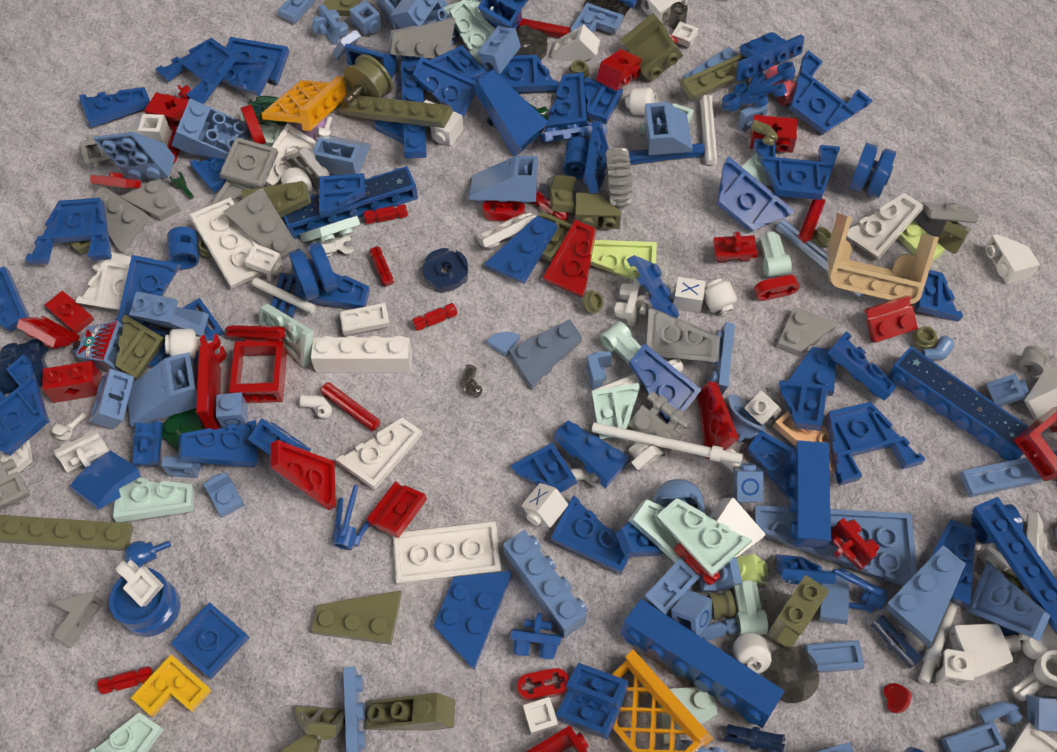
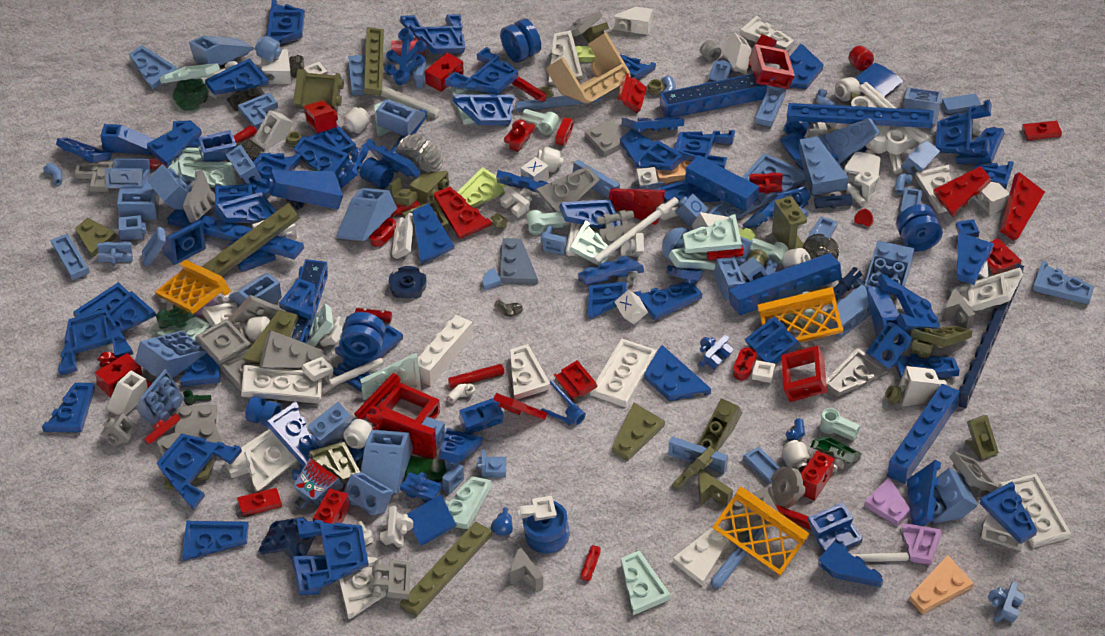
camera: 60 degrees left, 15 degrees down
red plate [17,316,80,349] -> none
yellow plate [131,655,212,717] -> none
blue plate [170,602,250,680] -> none
red beam [240,104,266,145] -> none
white plate [339,303,390,336] -> none
olive wheel [343,54,393,104] -> none
red axle [364,204,408,224] -> none
red axle [412,303,457,331] -> none
medium blue brick [503,530,588,638] -> none
blue bracket [736,32,805,81] -> none
olive arm [751,120,778,146] -> none

